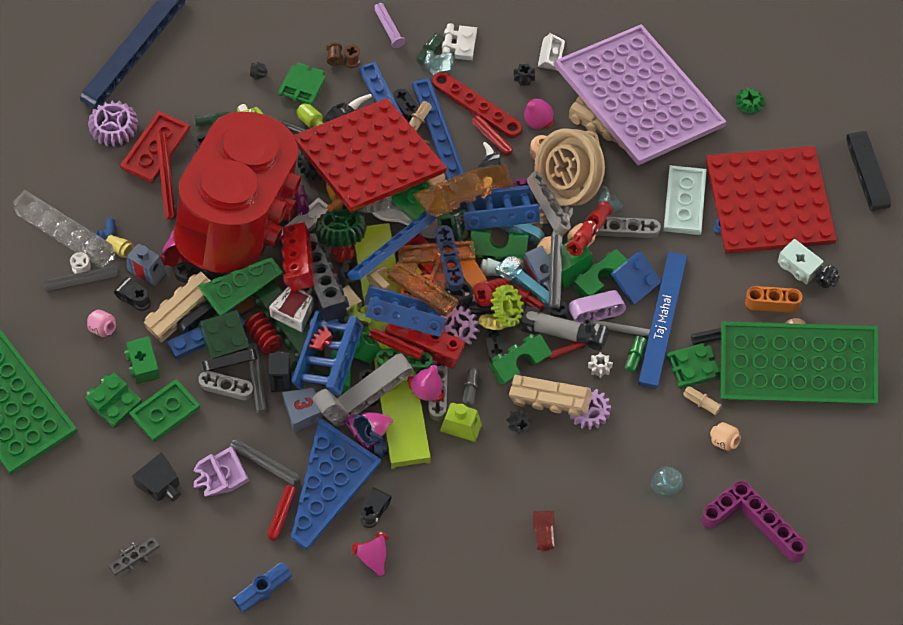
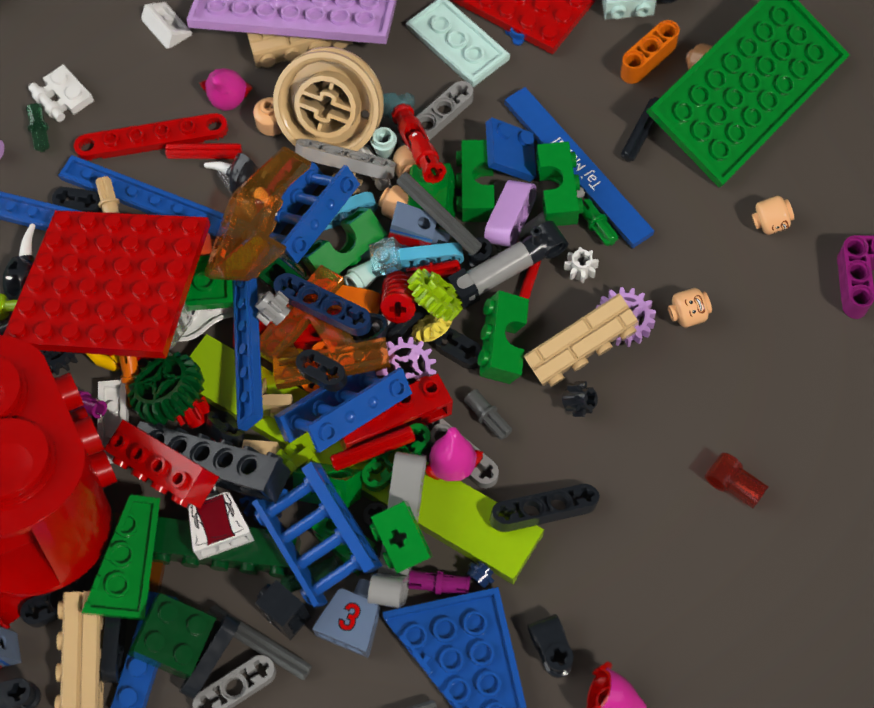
camera: 45 degrees left, 5 degrees up
red piece [245,312,282,355] -> none
piece [309,326,333,351] -> none
hat [353,413,393,445] -> none
clear light blue bracket [425,50,455,75] -> none
lime torso [440,403,482,442] -> none
black gear [514,64,535,86] -> none
clear light blue hair [651,466,683,497] -> none
green plate [666,343,720,389] -> none
tan axle [683,386,722,416] -> none
none -> light grey gear [255,291,290,326]
none -> black beam [296,349,347,392]
none -> light aqua cone [370,127,397,160]
none -> green brick [370,501,433,573]
none -> black beam [489,484,600,532]
none -> green arch [536,142,583,226]
none -> light nougat head [668,288,712,328]

